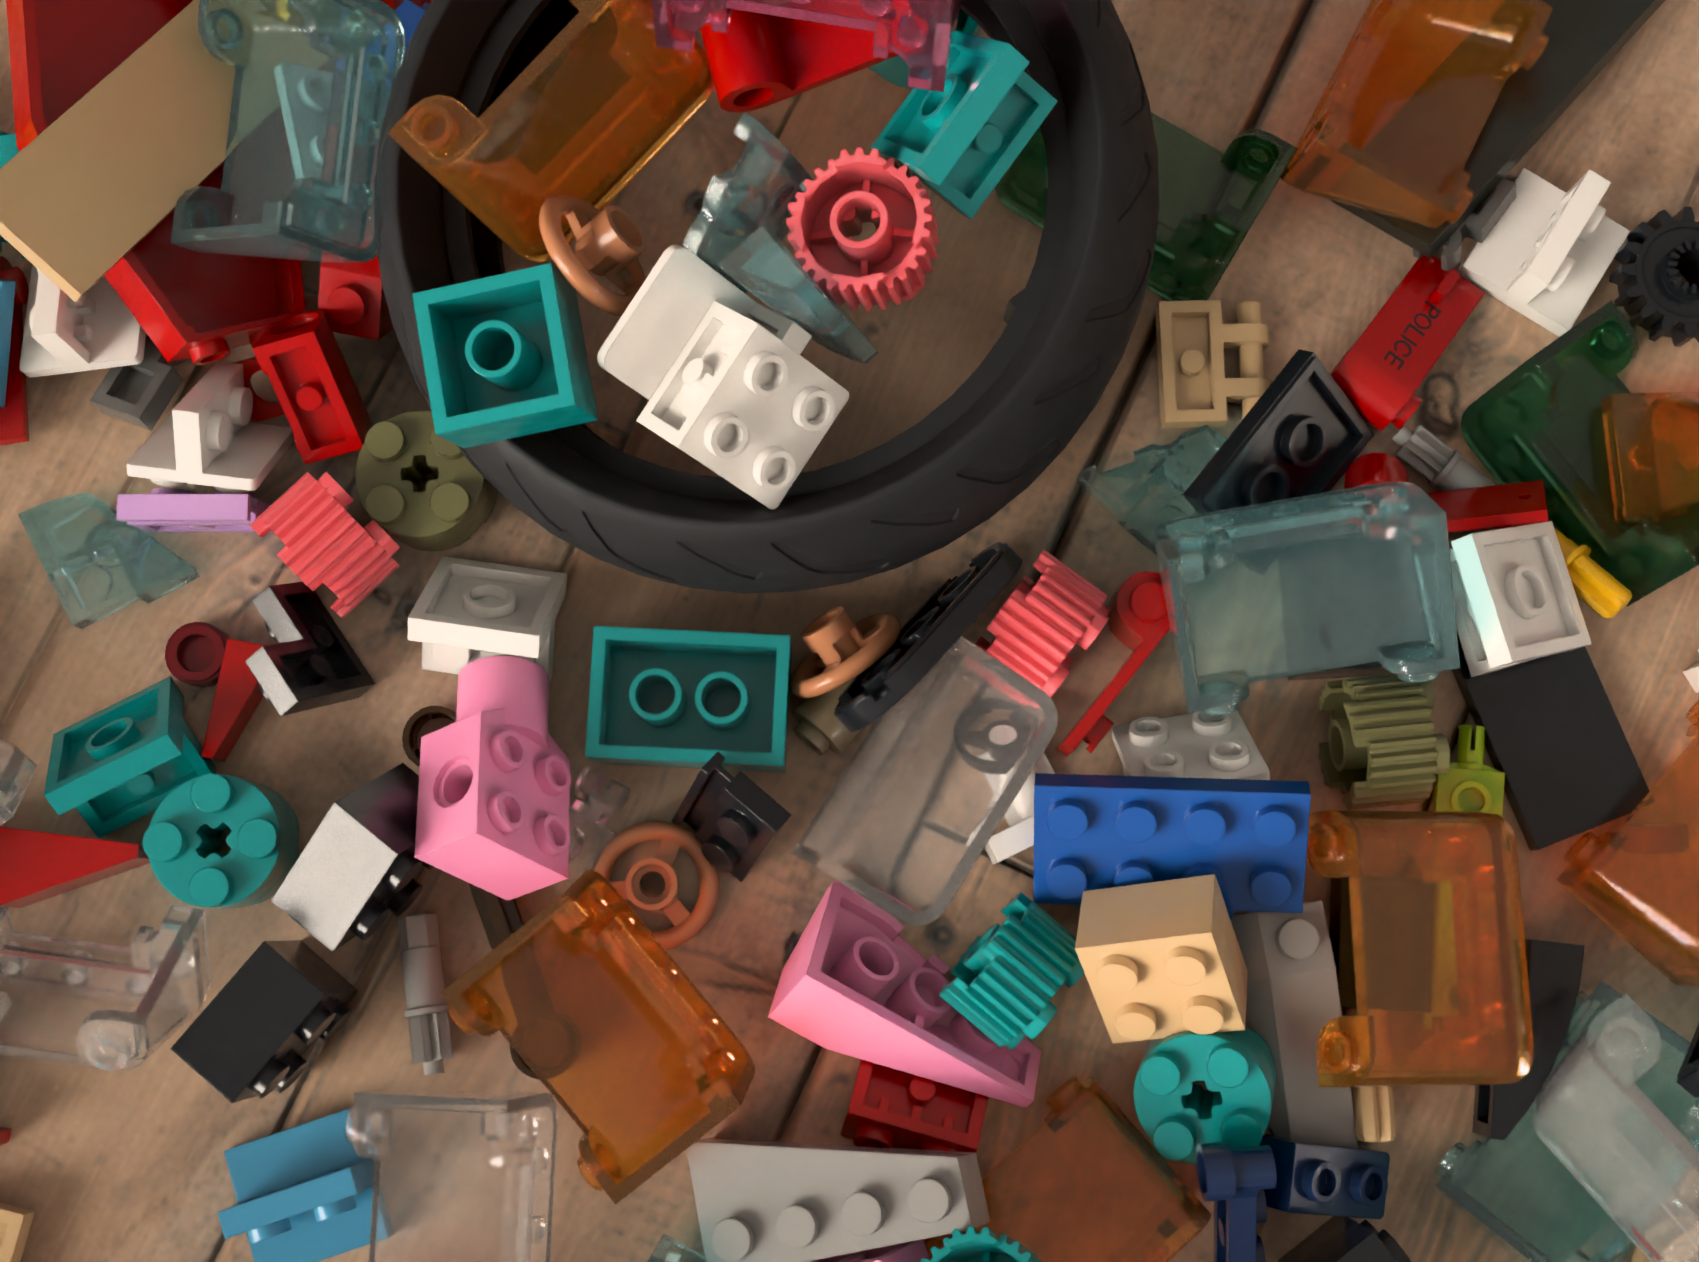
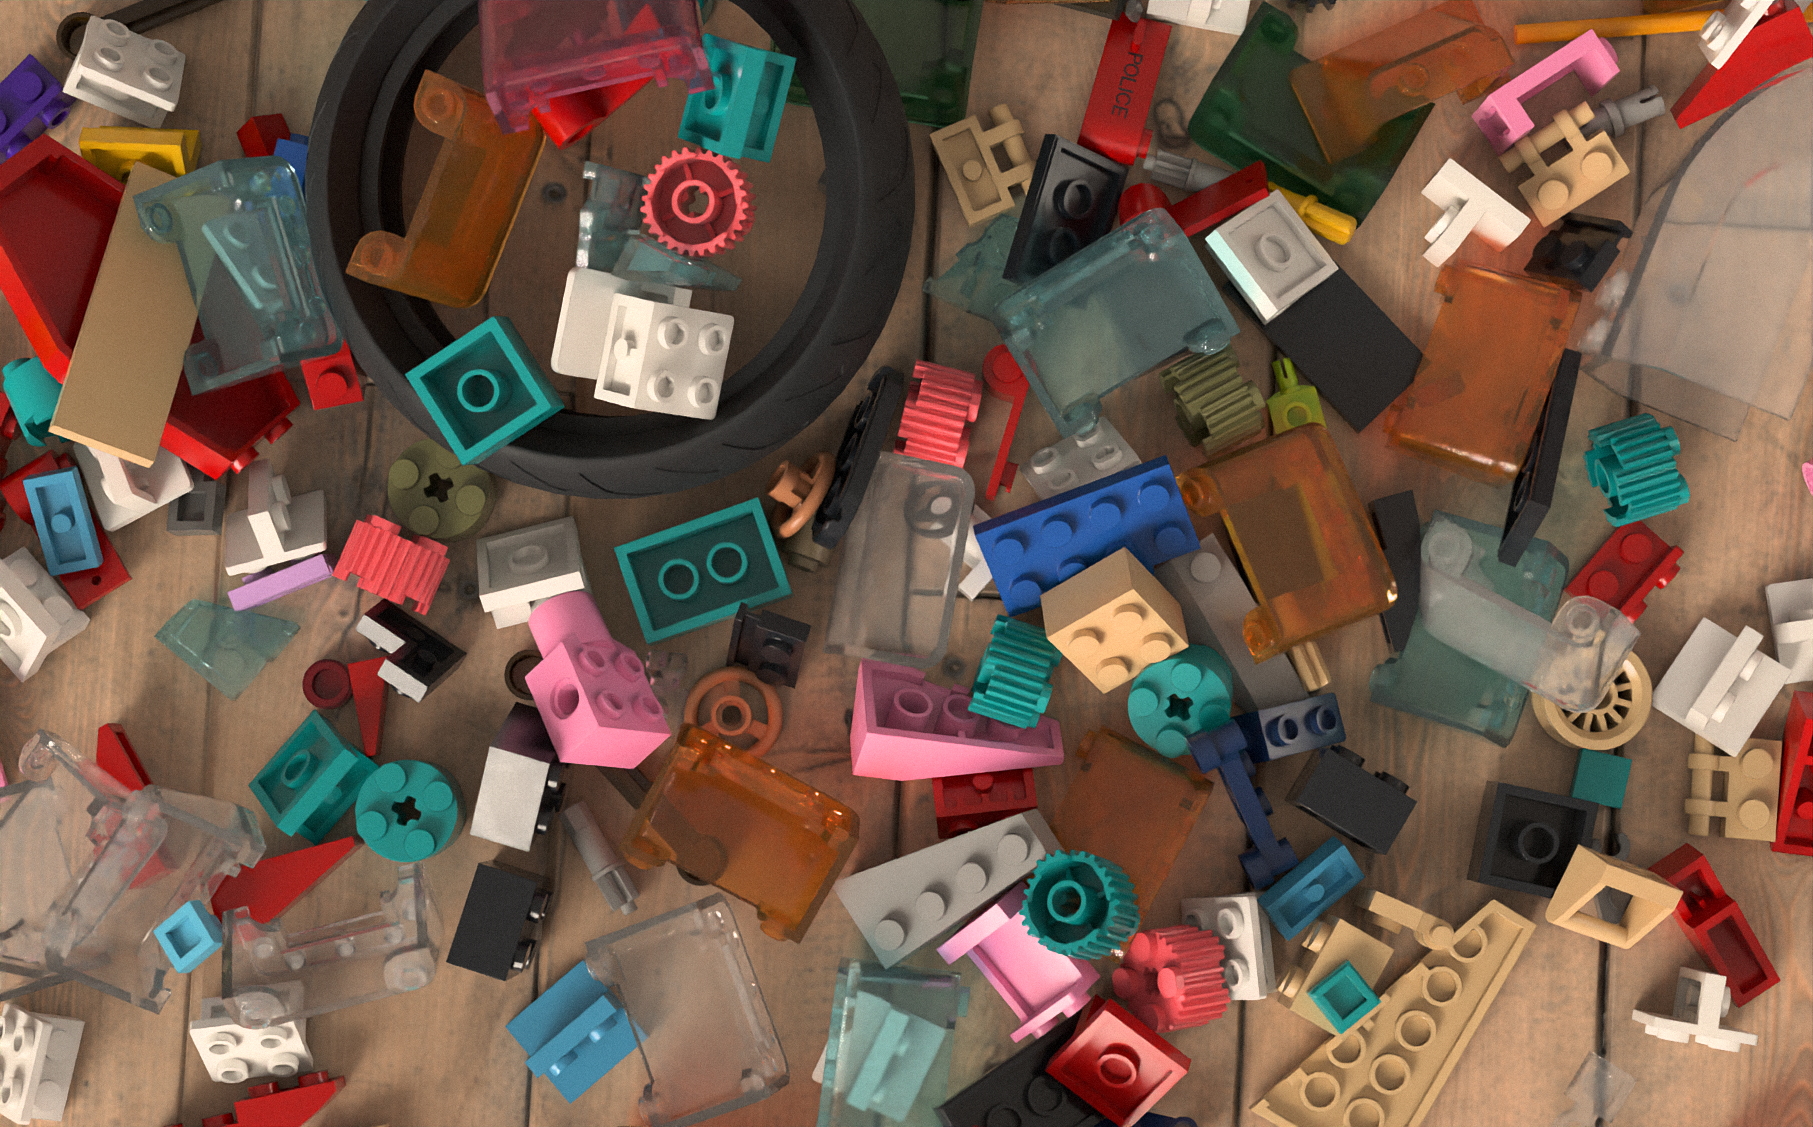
camera: 15 degrees left, 5 degrees up
red piece [235,310,373,465] -> none
nougat piece [539,194,647,316] -> none

